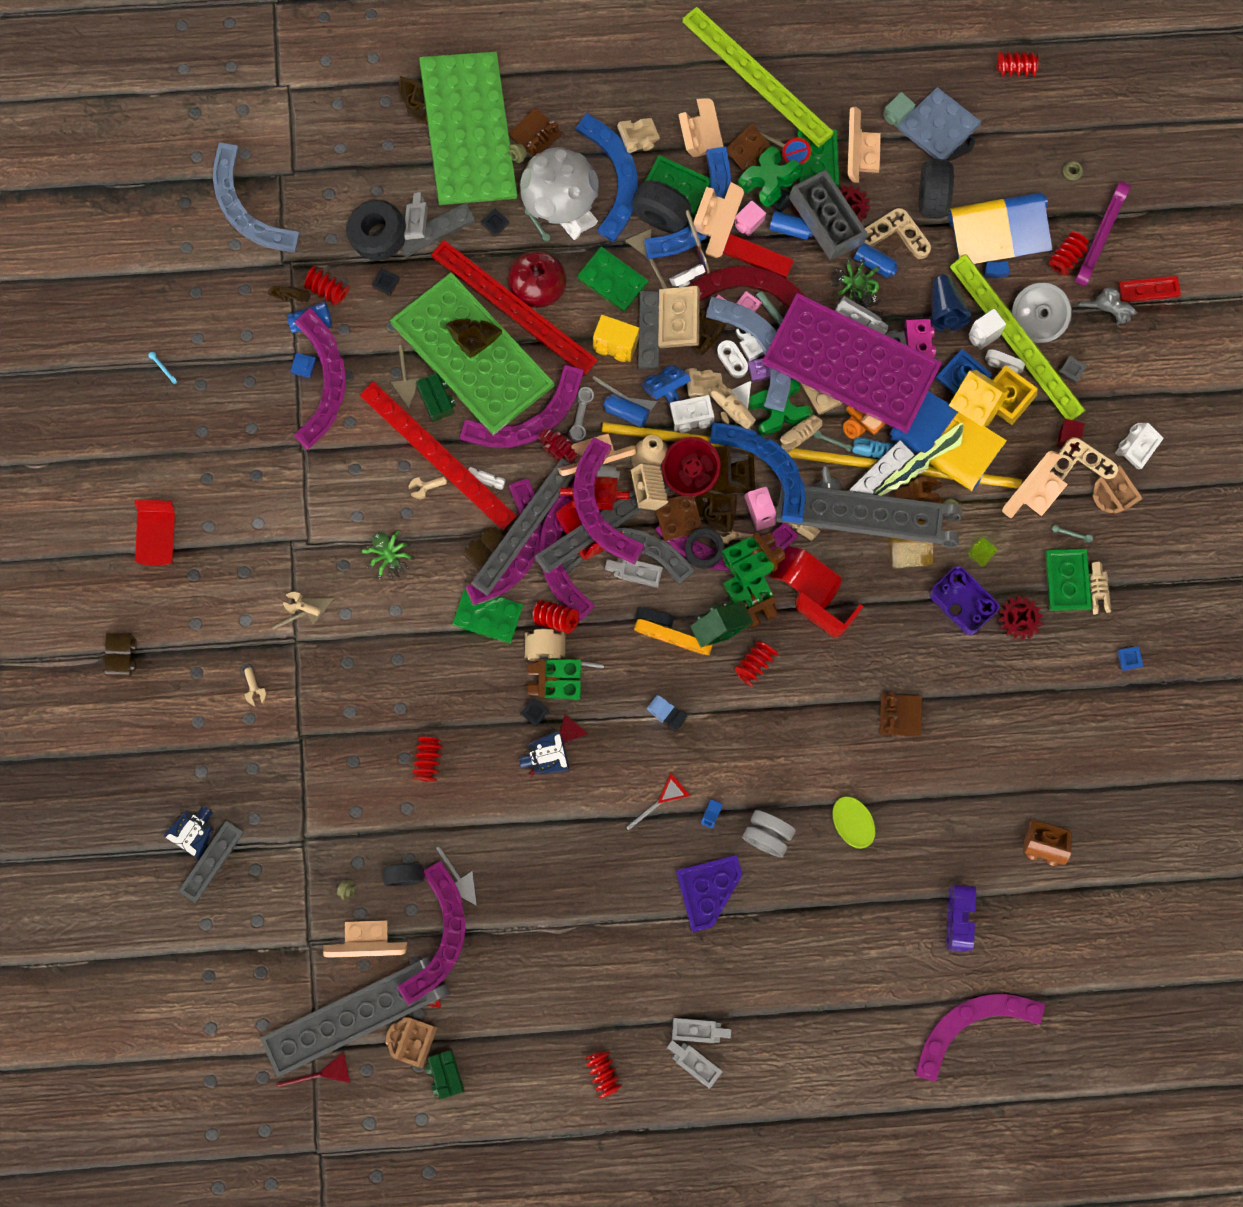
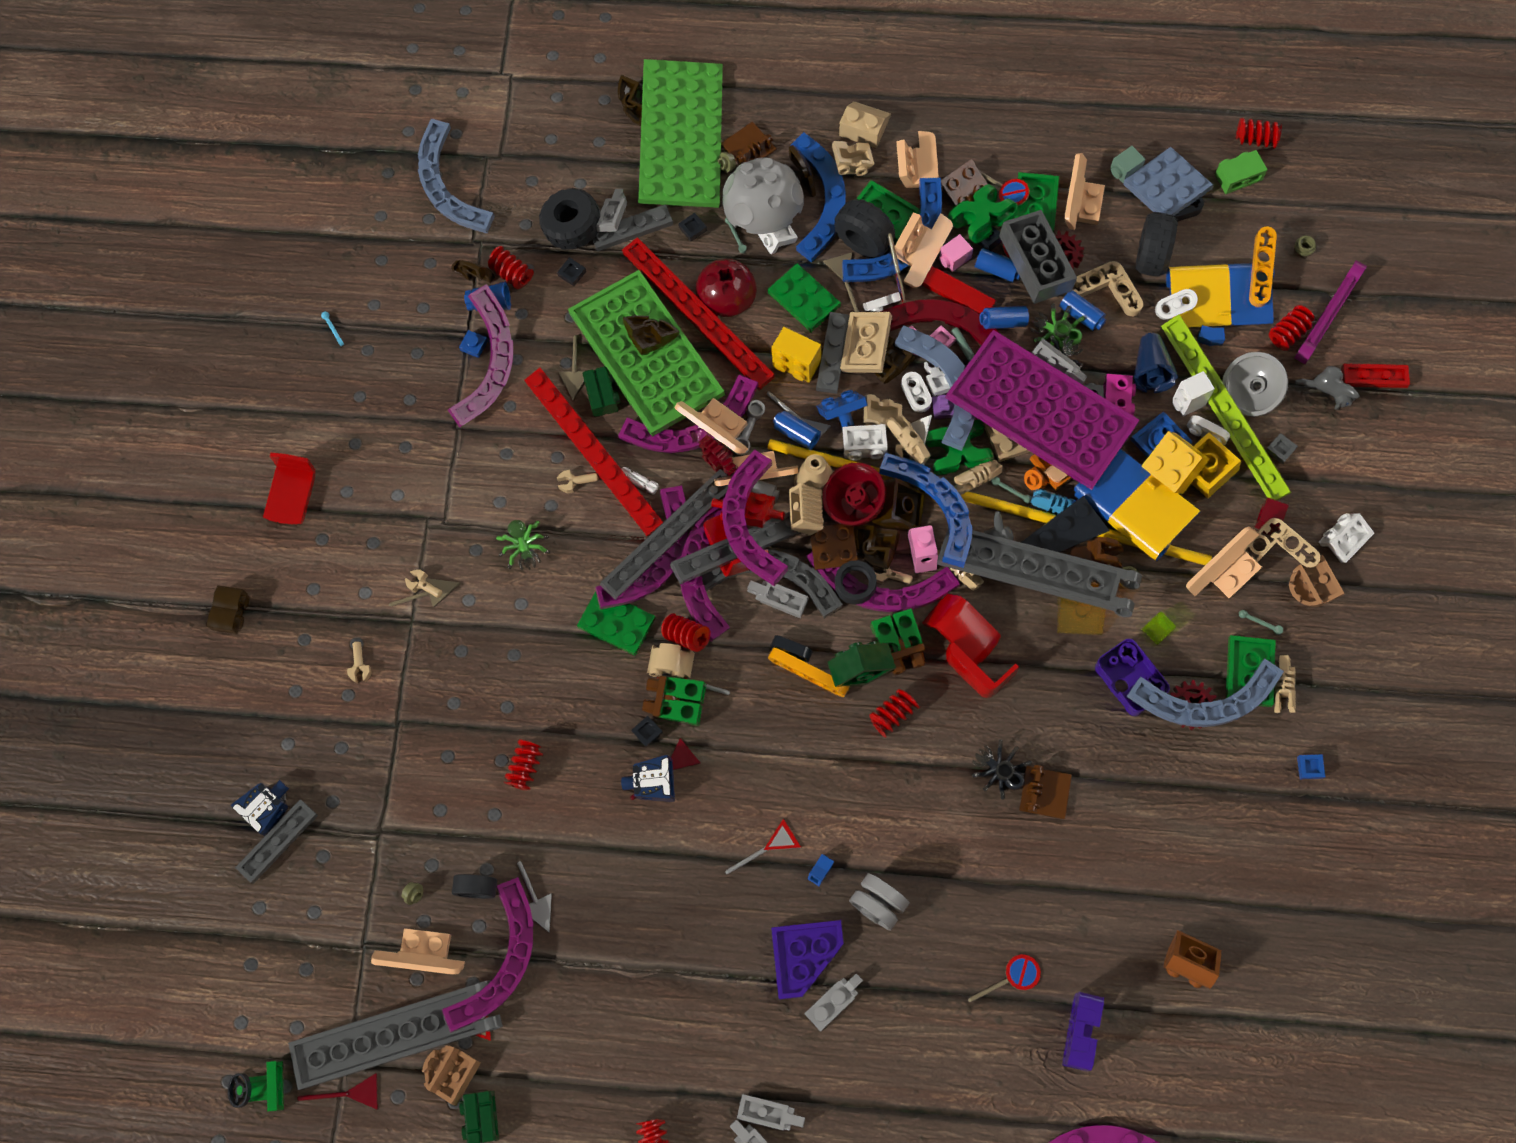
camera: 20 degrees right, 5 degrees down
dark brown brick [464,526,505,572] -> none
leg [647,695,688,733] -> none
lime plate [683,7,833,147] -> none
green hips [722,532,785,589] -> none
lime piece [832,797,875,849] -> none
yellowish green sword [875,423,964,496] -> none
none -> green piece [228,1061,284,1112]
none -> light nougat plate [674,398,749,454]
none -> dark brown brick [789,145,816,197]
none -> light grey hinge [804,973,863,1032]
none -> tan slope [839,102,891,148]
none -> piece [968,954,1041,1002]
none -> animal [972,739,1032,800]
none -> blue brick [979,306,1029,329]
none -> sand blue plate [1127,659,1284,727]
none -> white plate [1155,289,1198,320]
none -> bright green brick [1215,150,1267,194]
none -> light orange beam [1249,226,1277,307]

